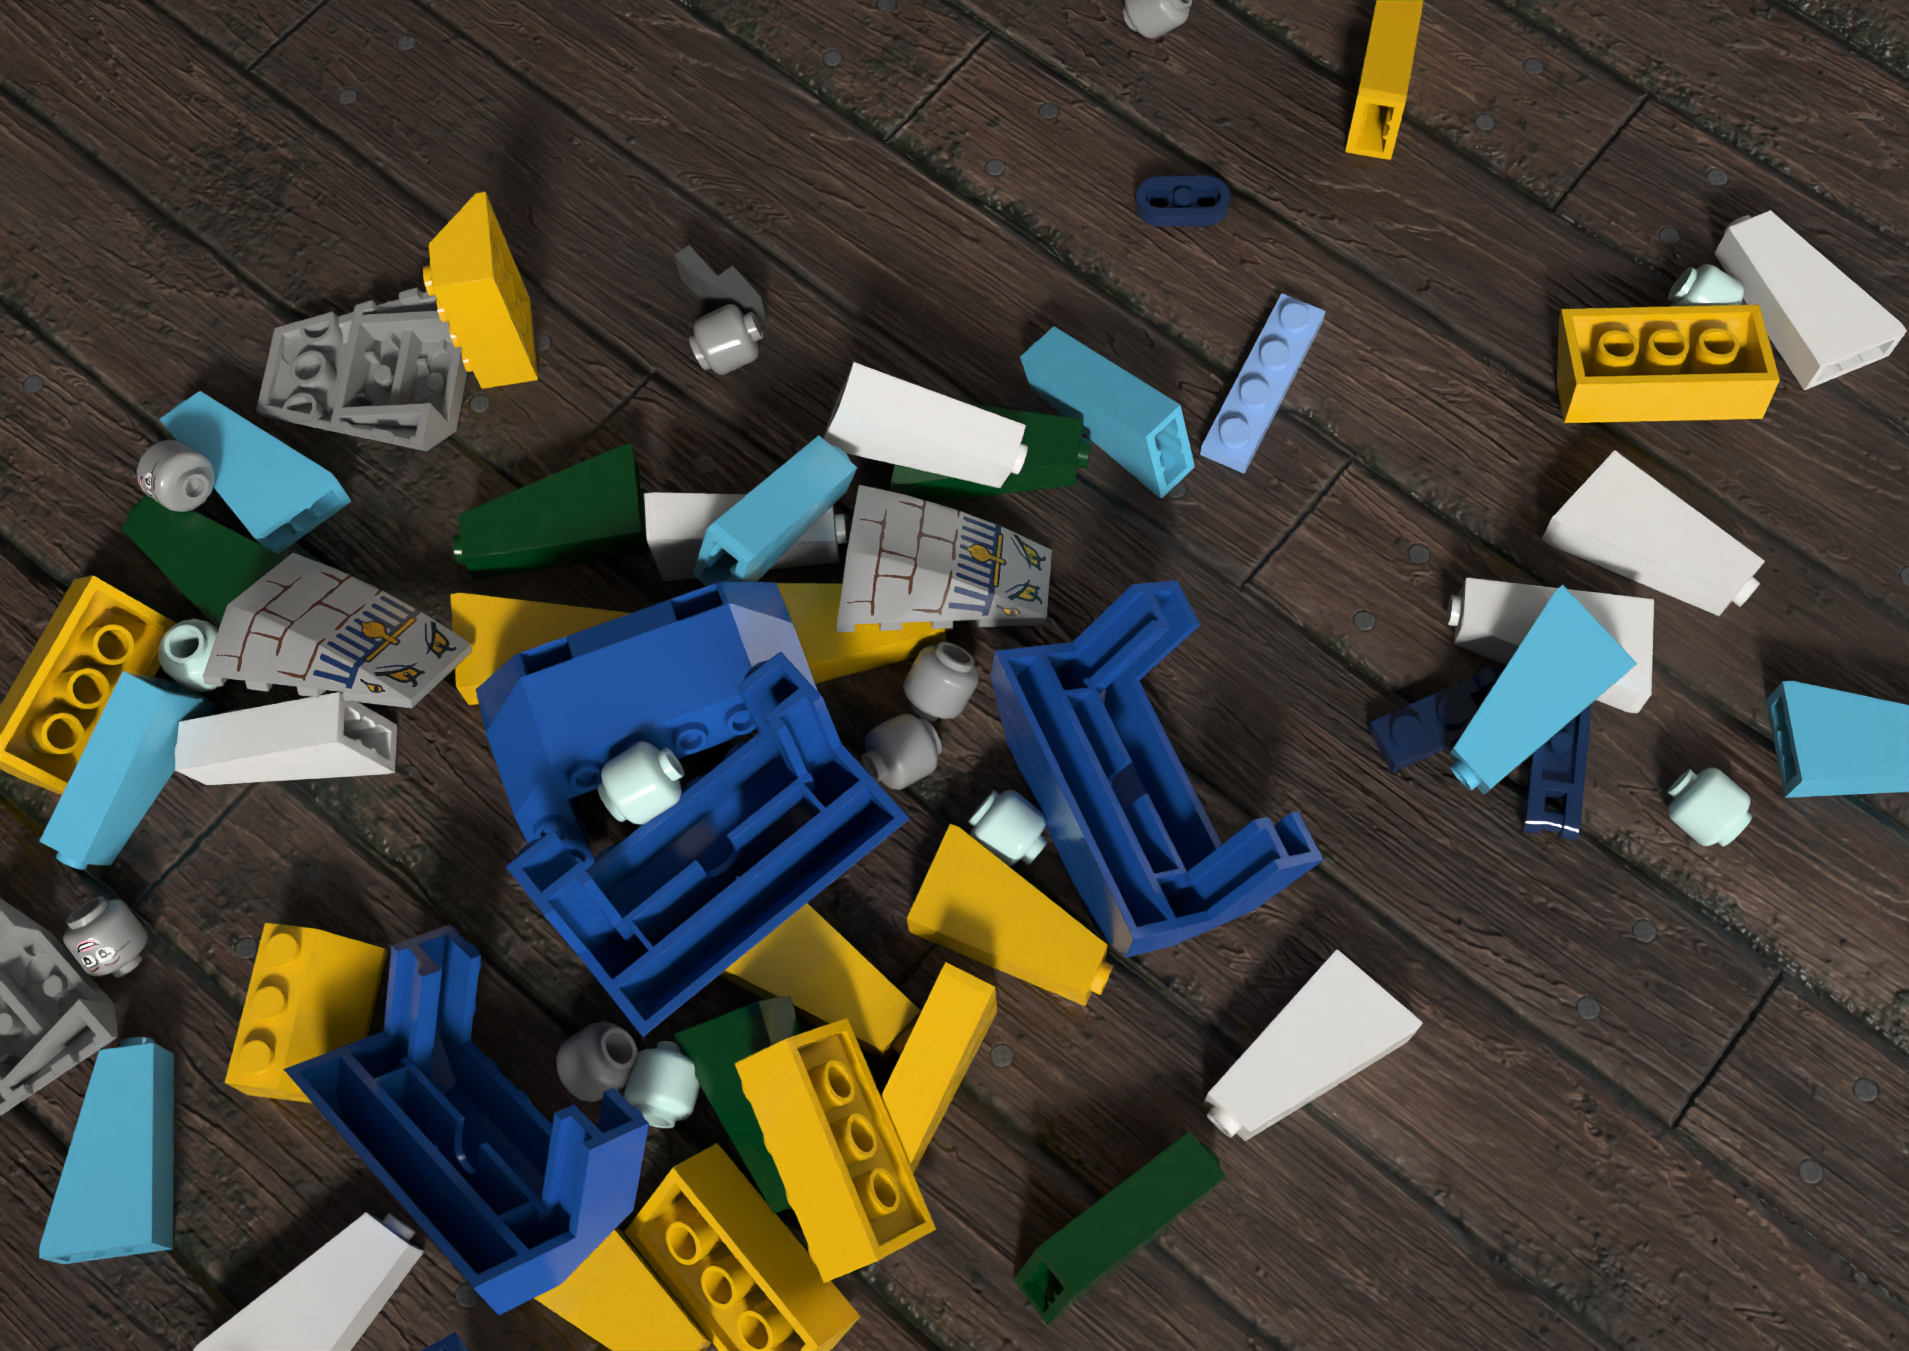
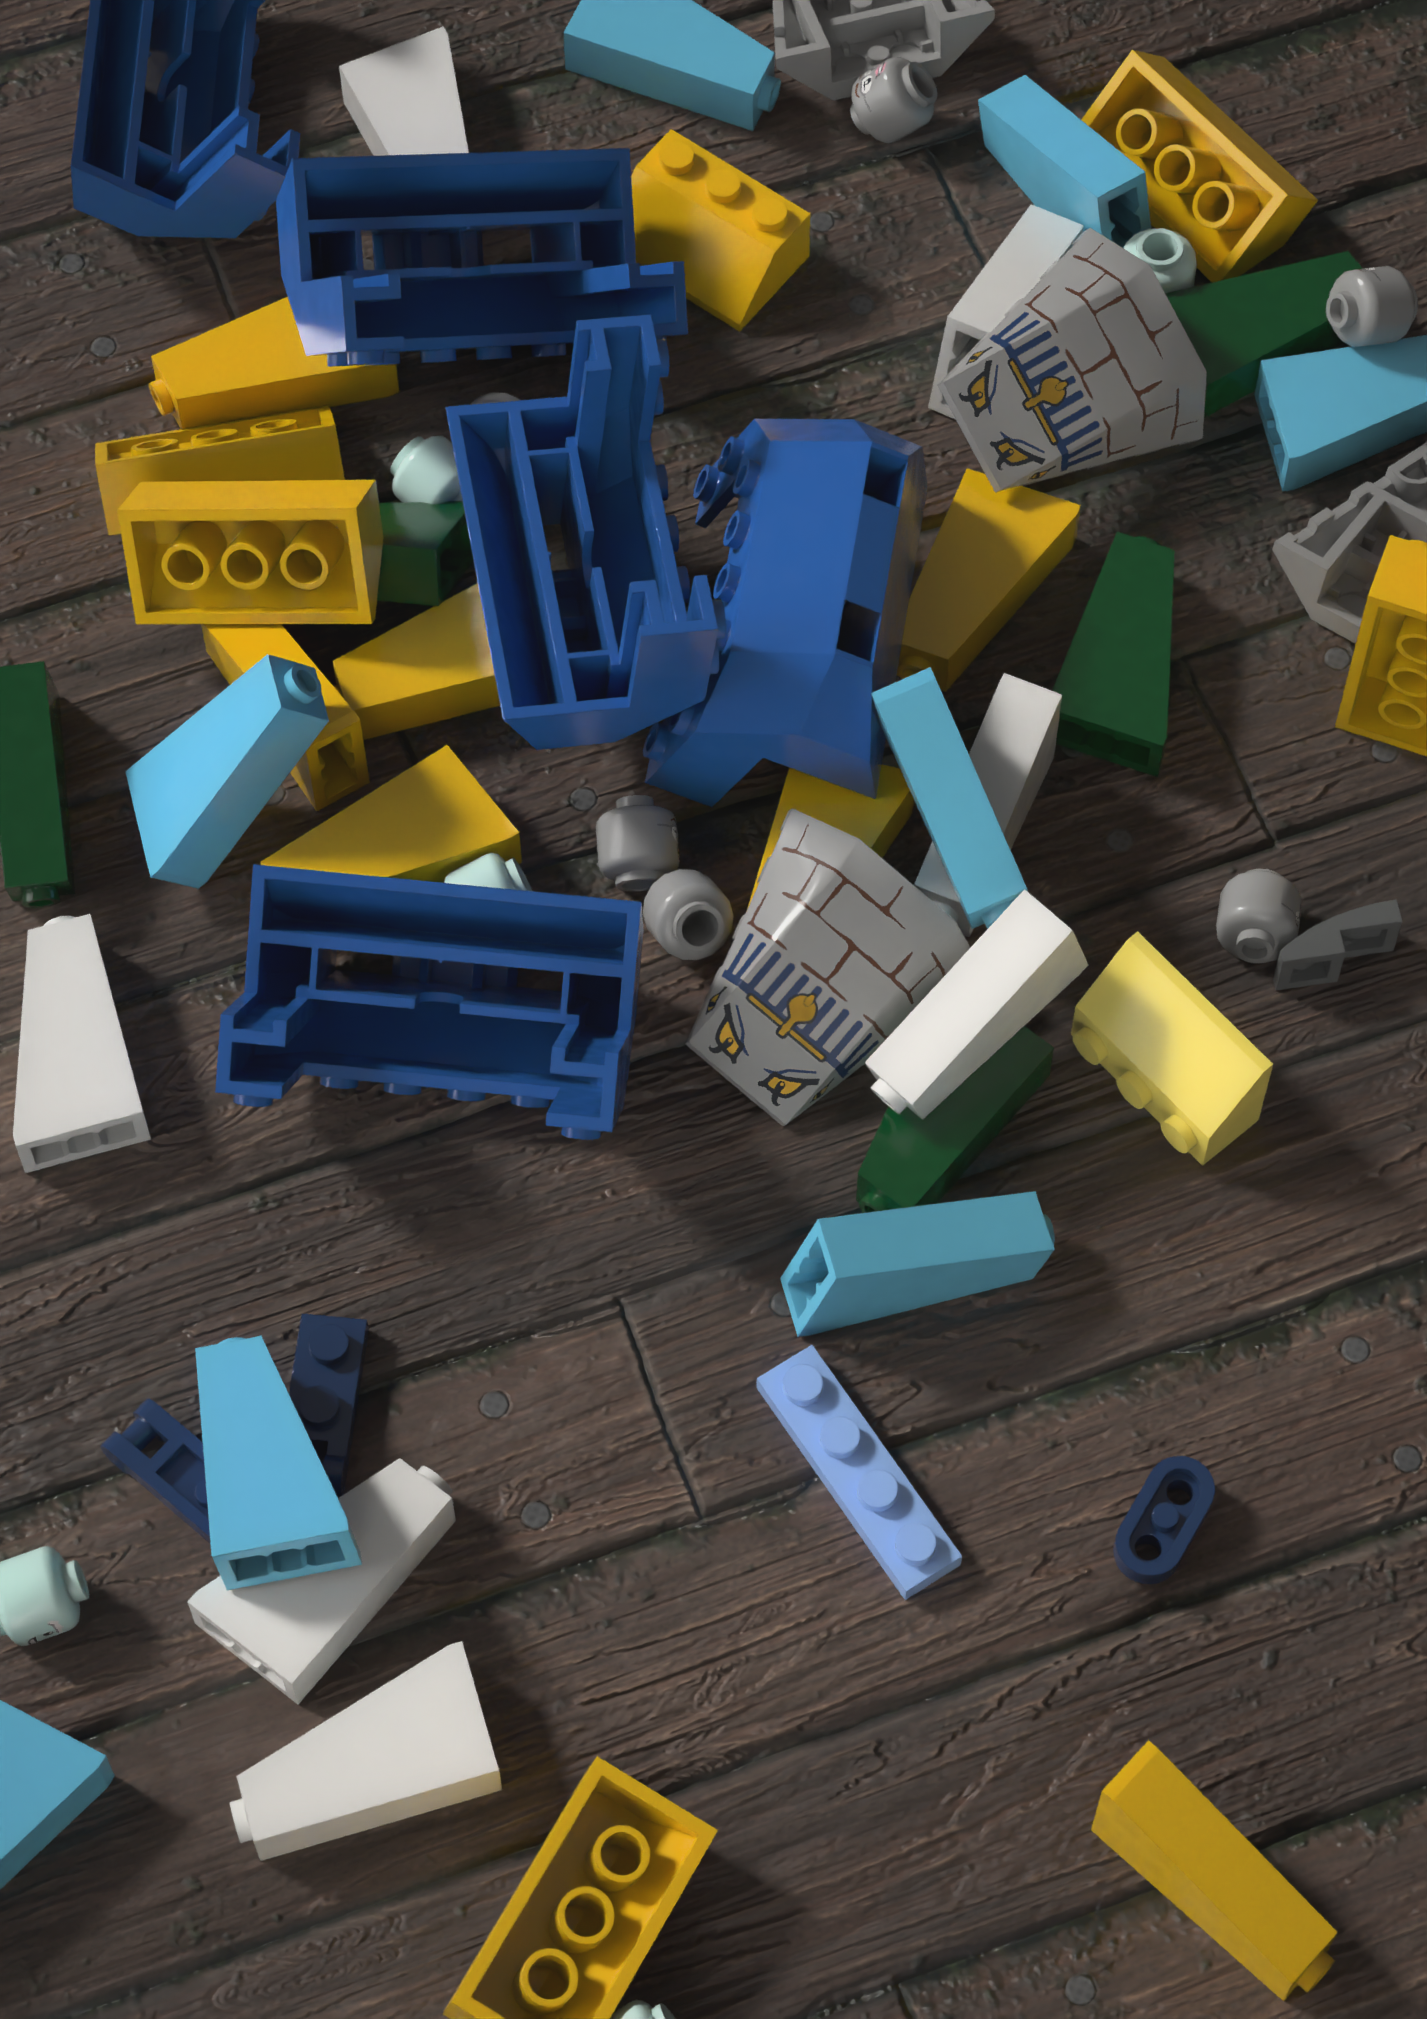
camera: 115 degrees right, 5 degrees down
light aqua head [597,742,684,824] -> none
none -> medium azure slope [125,654,329,889]
none -> light yellow slope [1071,931,1273,1166]

